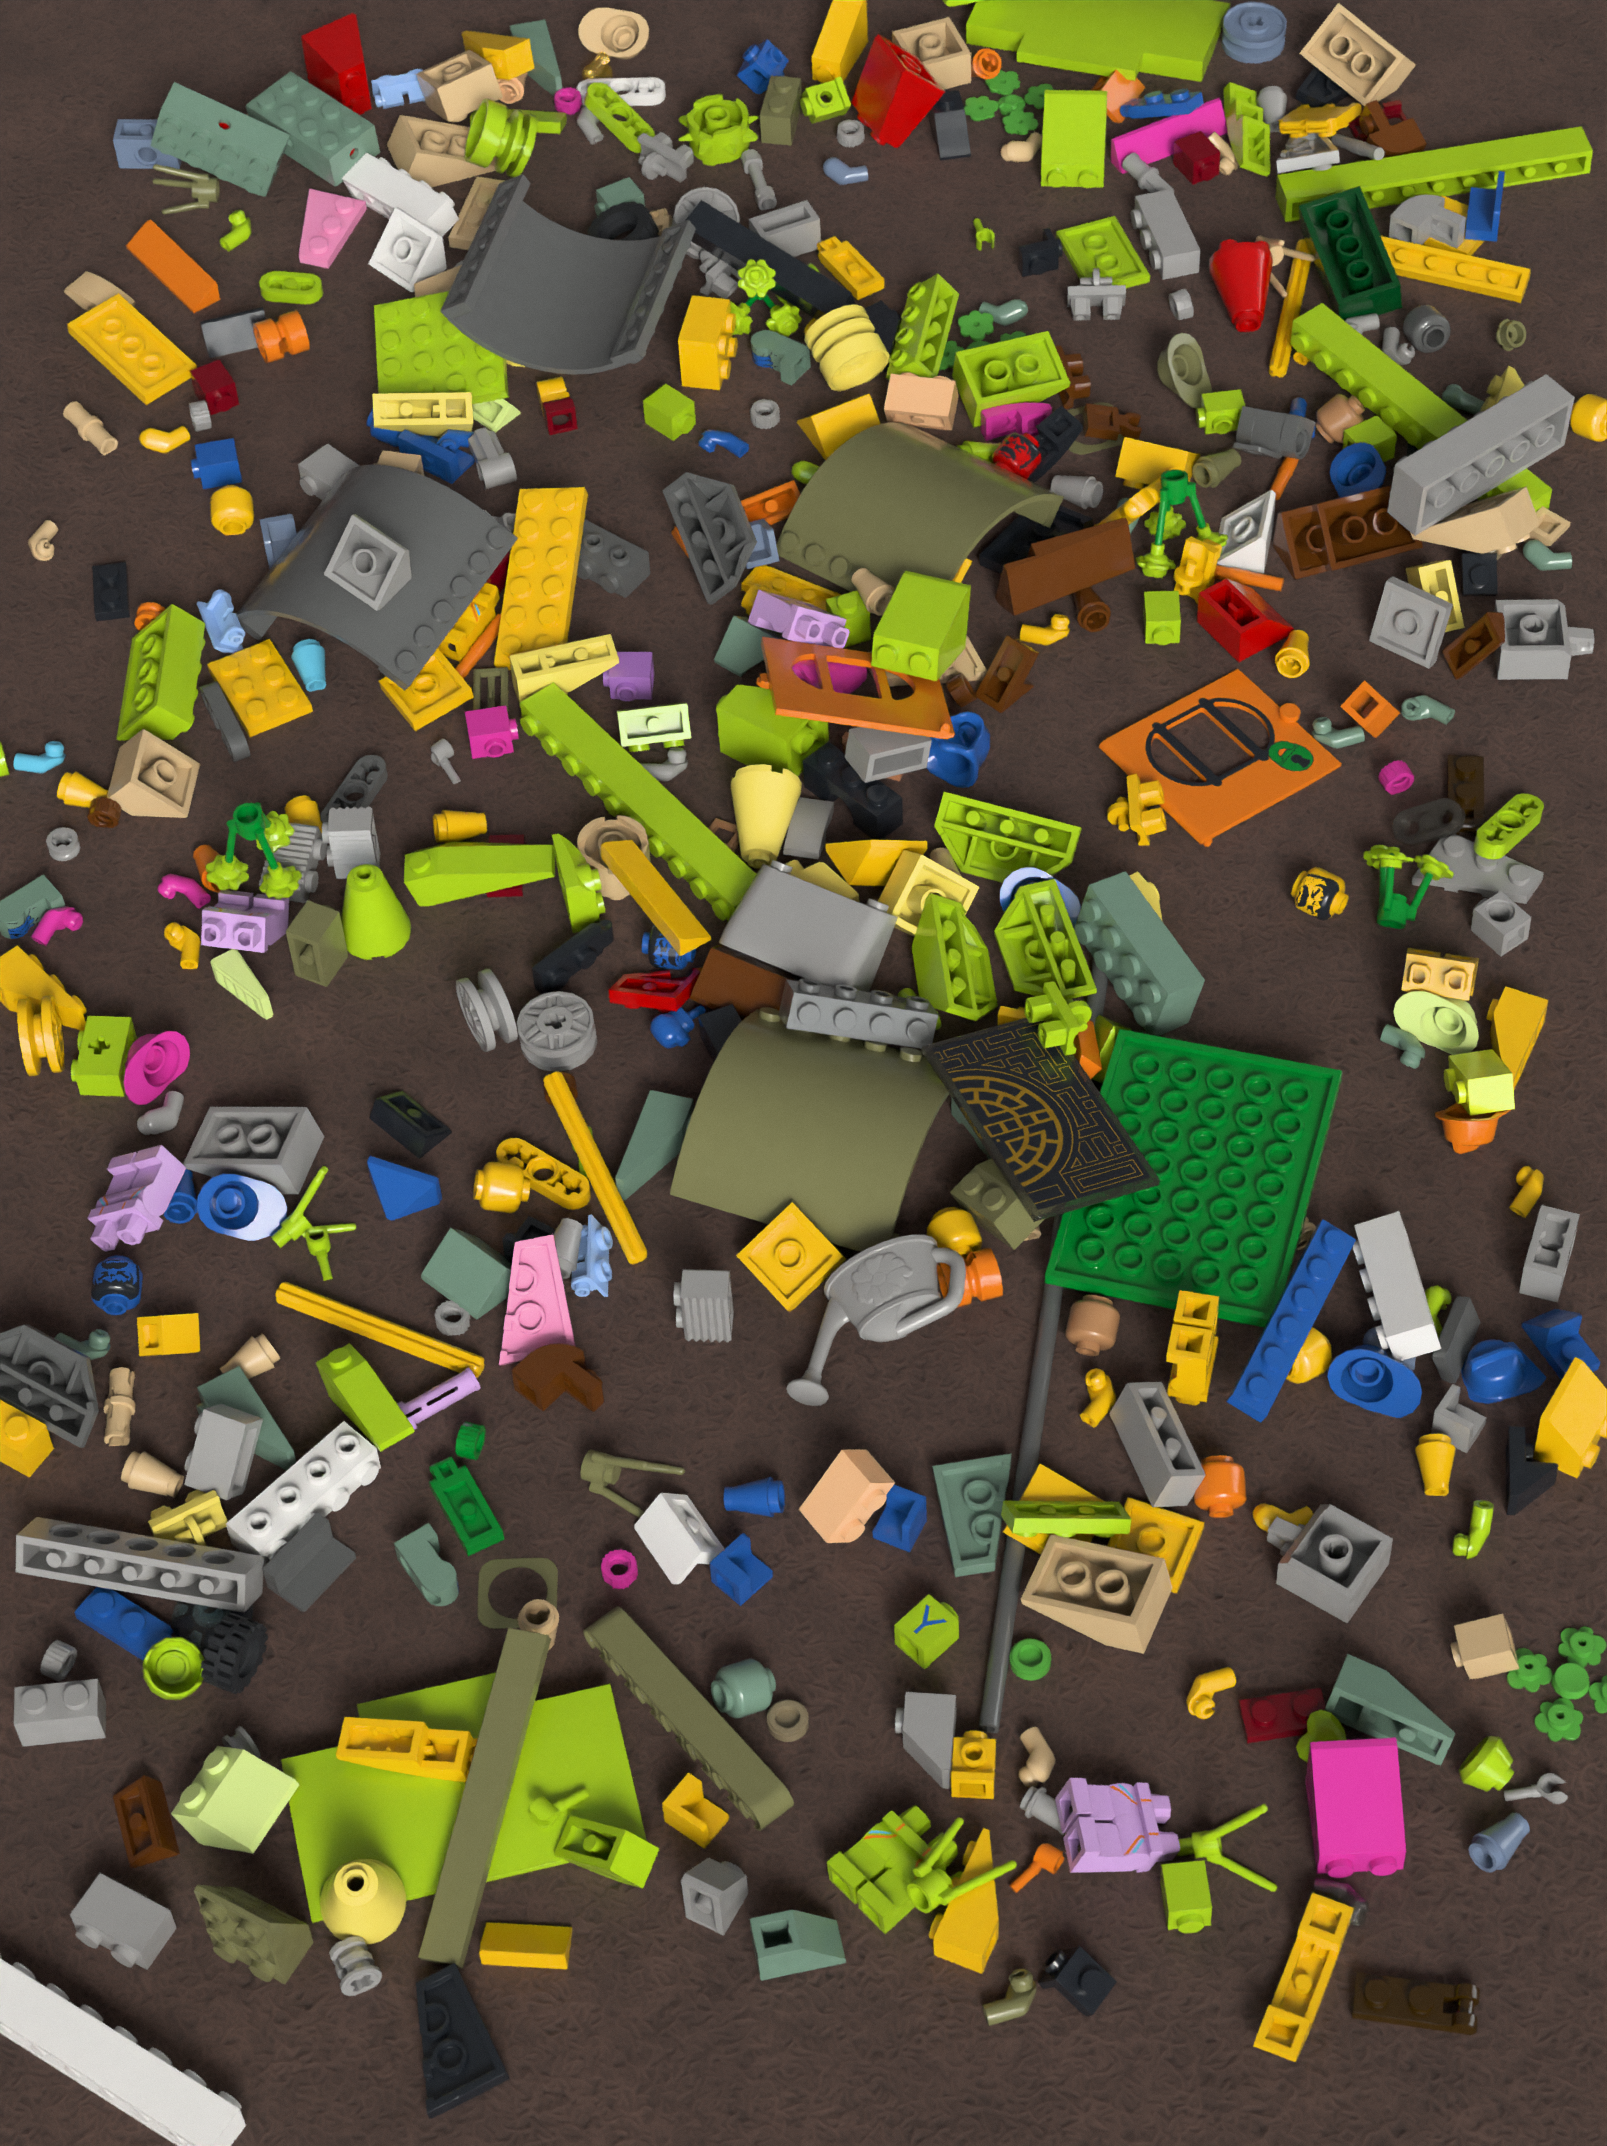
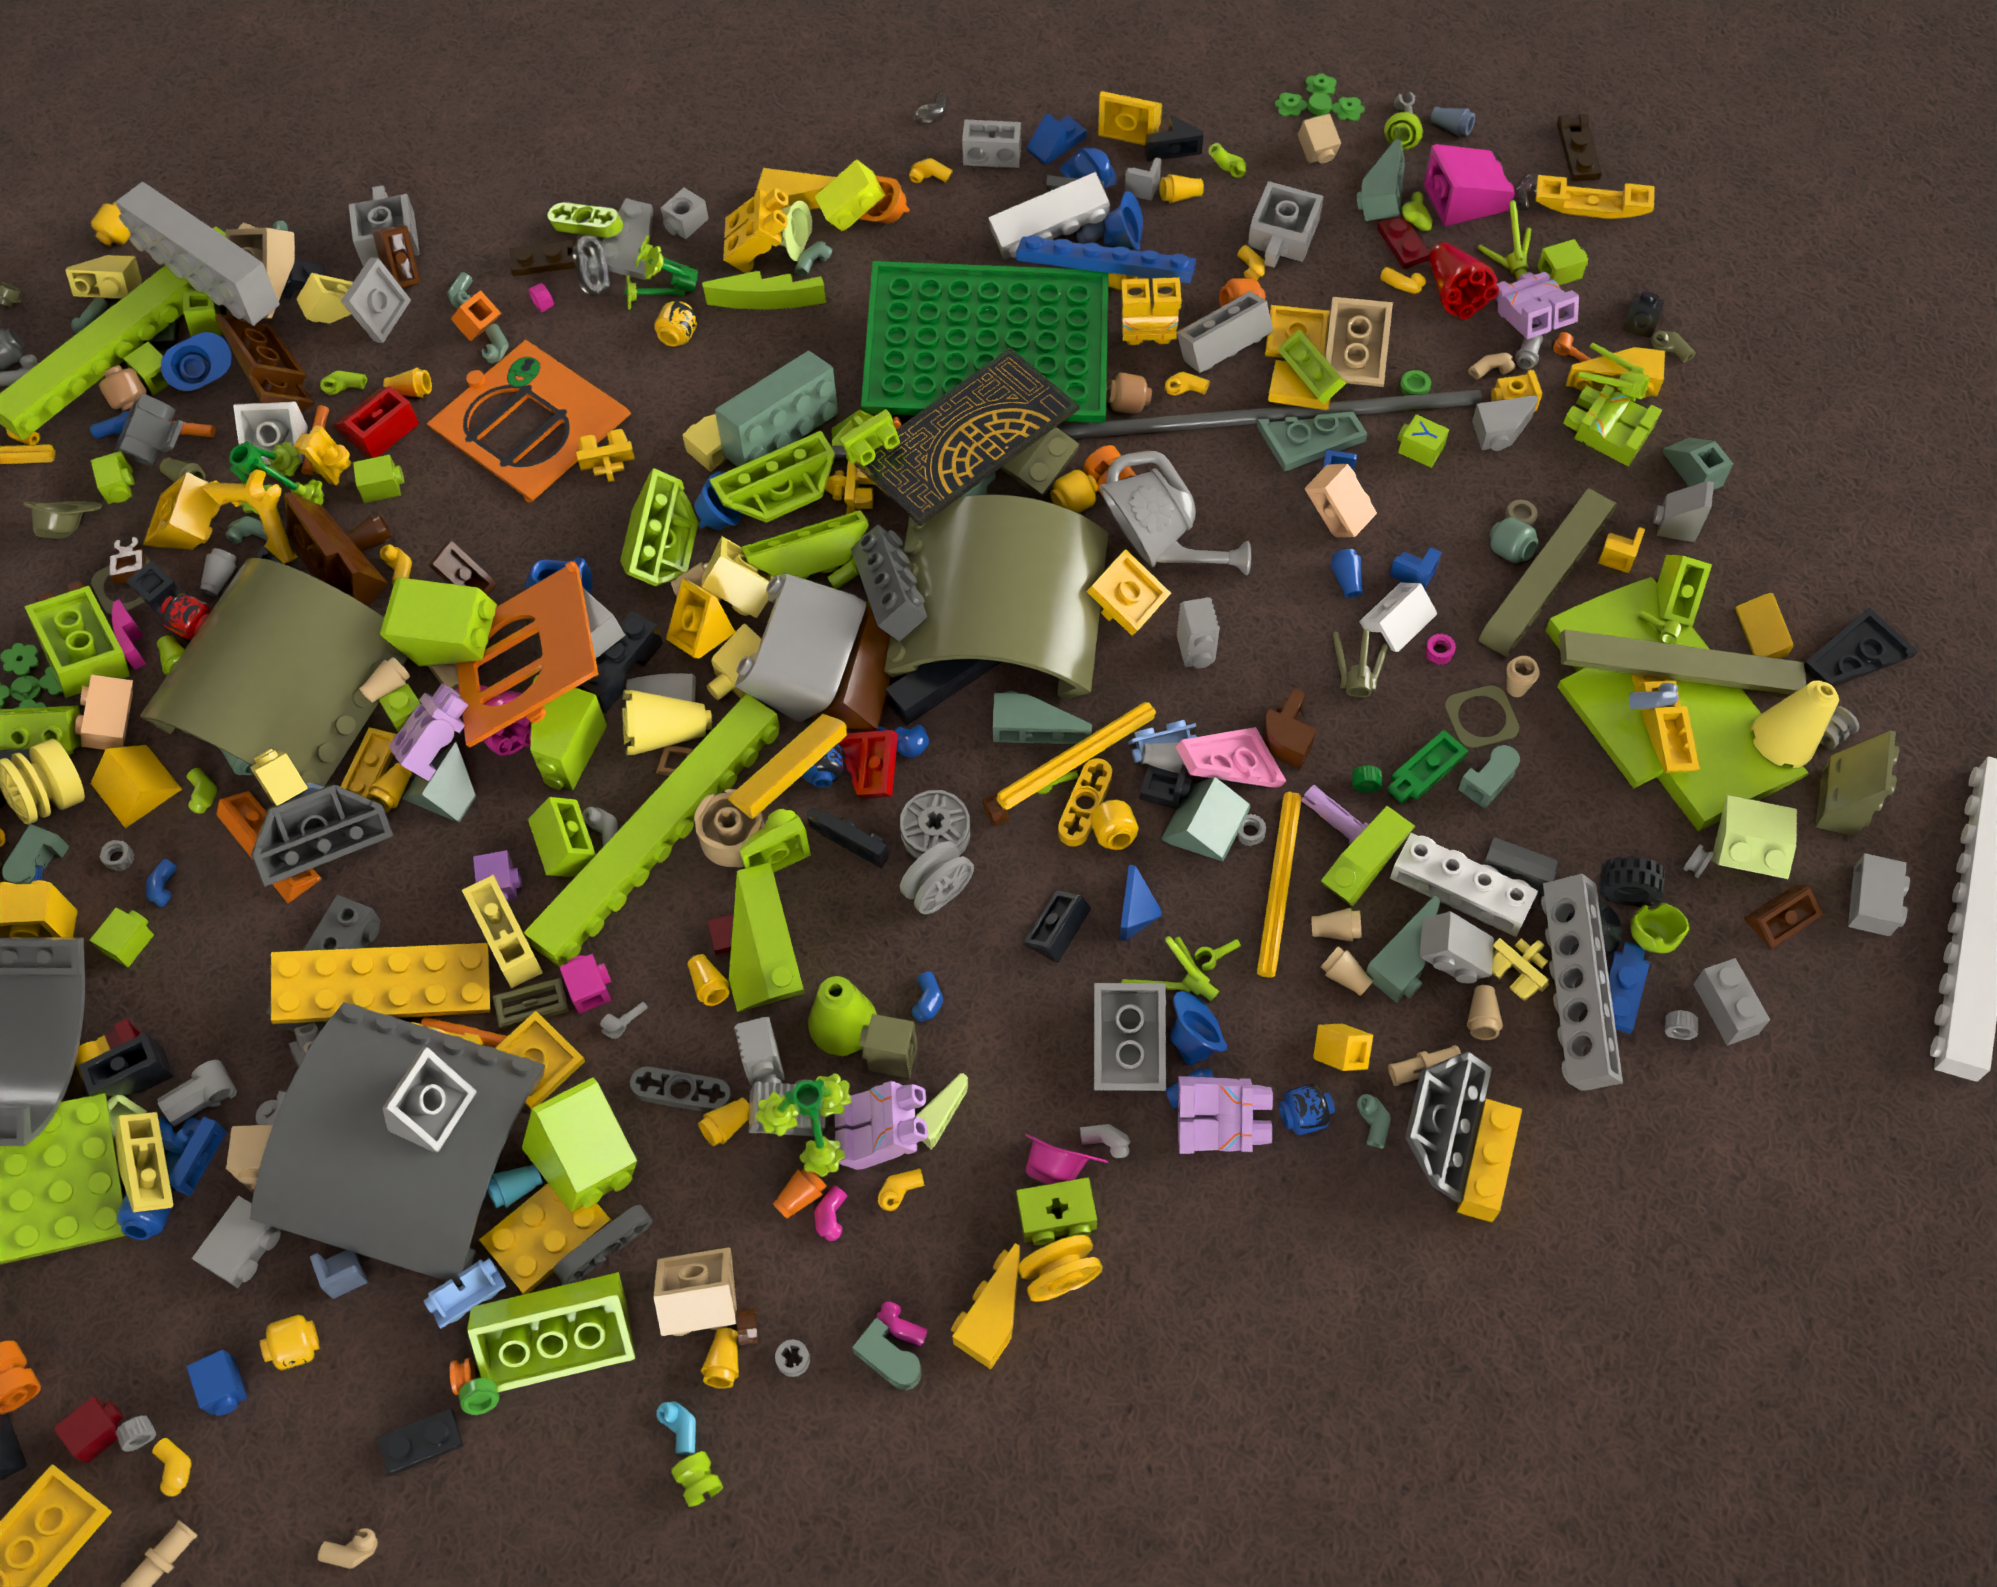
camera: 105 degrees left, 10 degrees up
none -> black slope [79,1033,174,1097]
none -> light yellow brick [250,749,308,806]
none -> lime arm [320,371,367,395]
none -> bright green tile [459,1378,499,1415]
none -> slope [522,1077,637,1213]
none -> lime slope [702,271,826,310]
none -> blue arm [912,971,943,1022]
none -> tan cone [1312,908,1362,942]
none -> red cone [1430,243,1499,320]
none -> sand blue arm [1629,683,1679,709]

